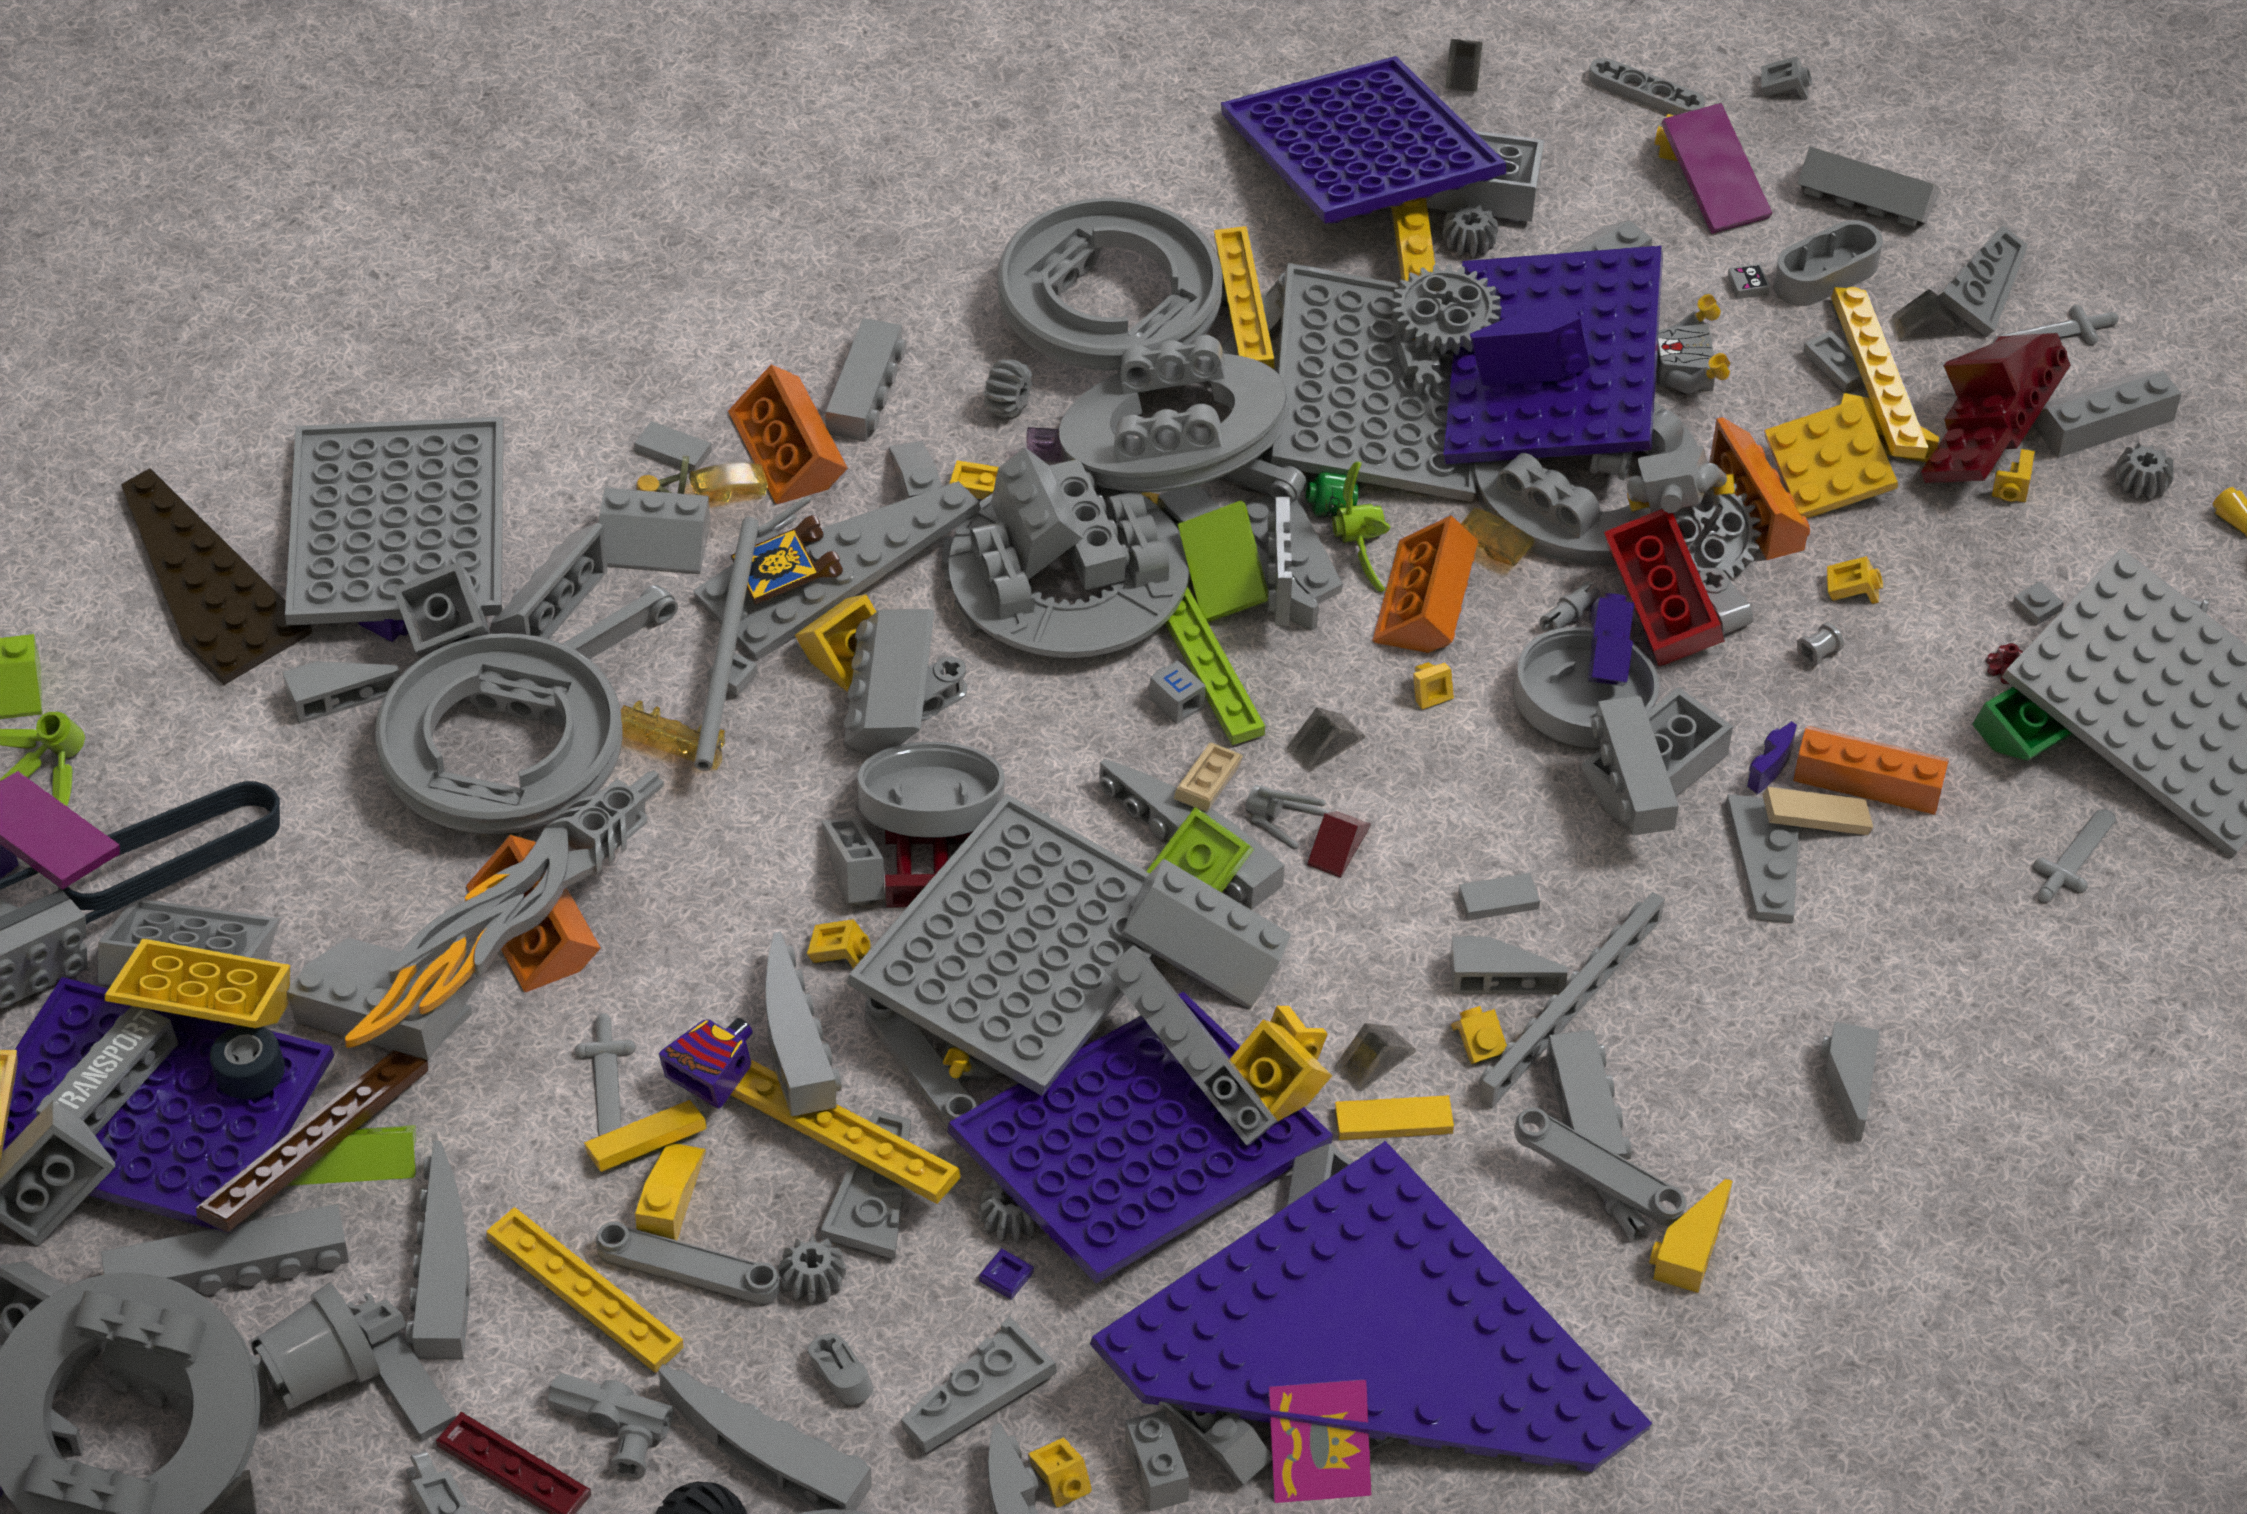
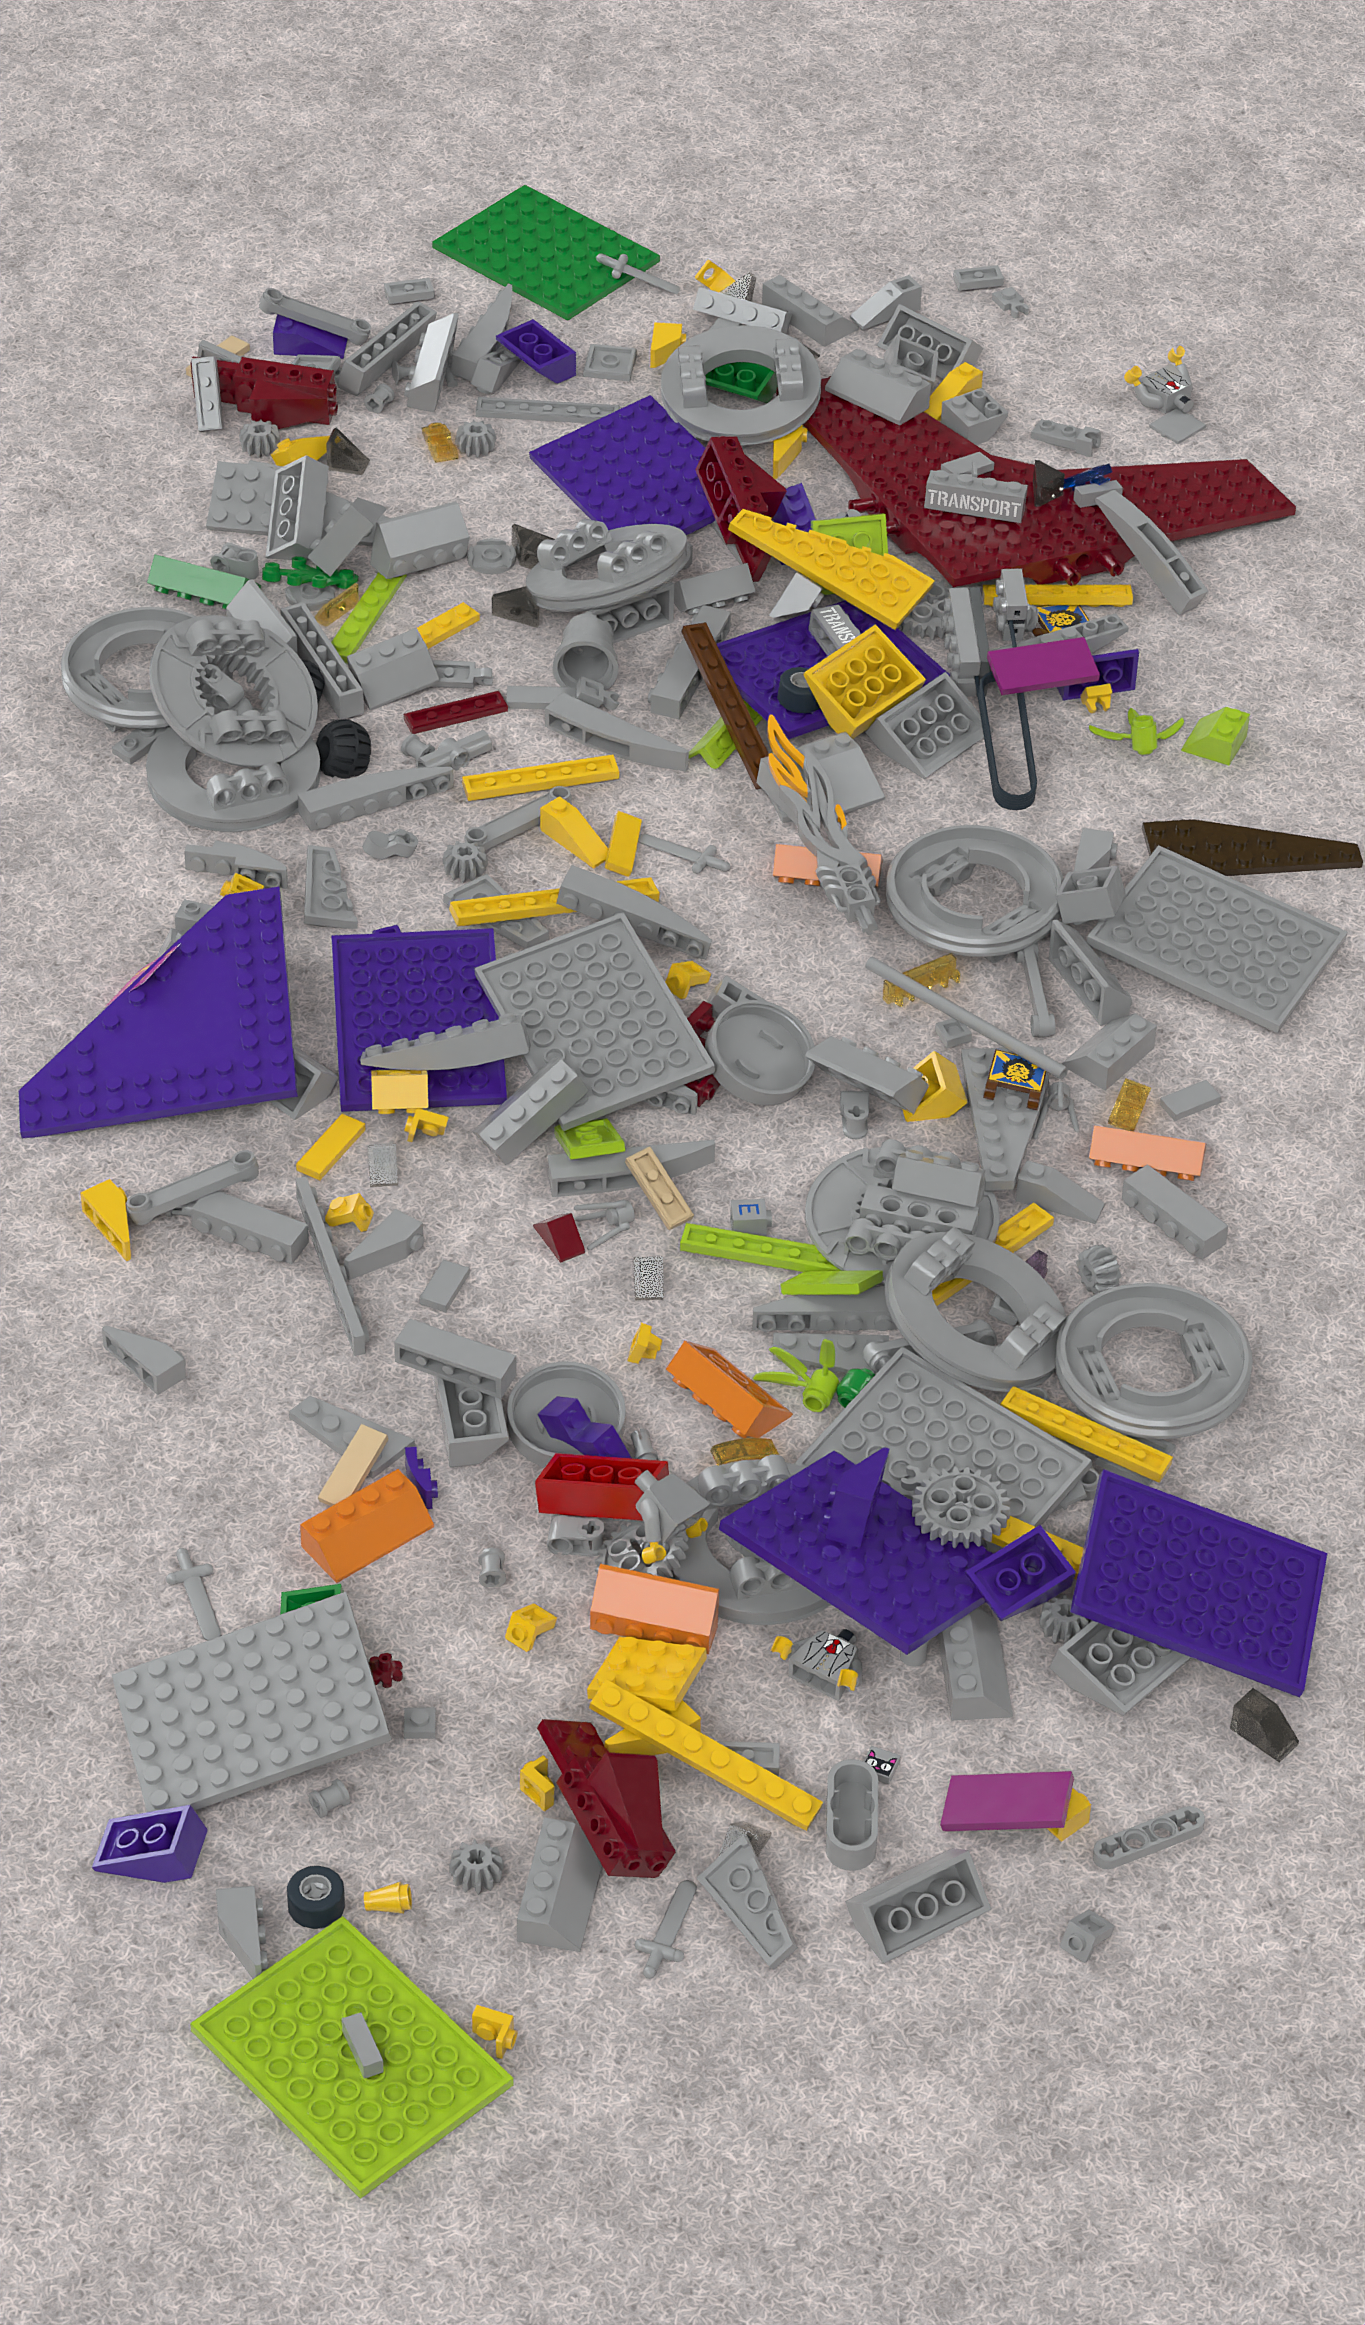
camera: 125 degrees right, 5 degrees down
olive piece [636,455,689,494] -> none
dark purple torso [658,1018,753,1109] -> none
light grey wing [1267,497,1292,626] -> none
none -> dark purple slope [965,1525,1076,1621]

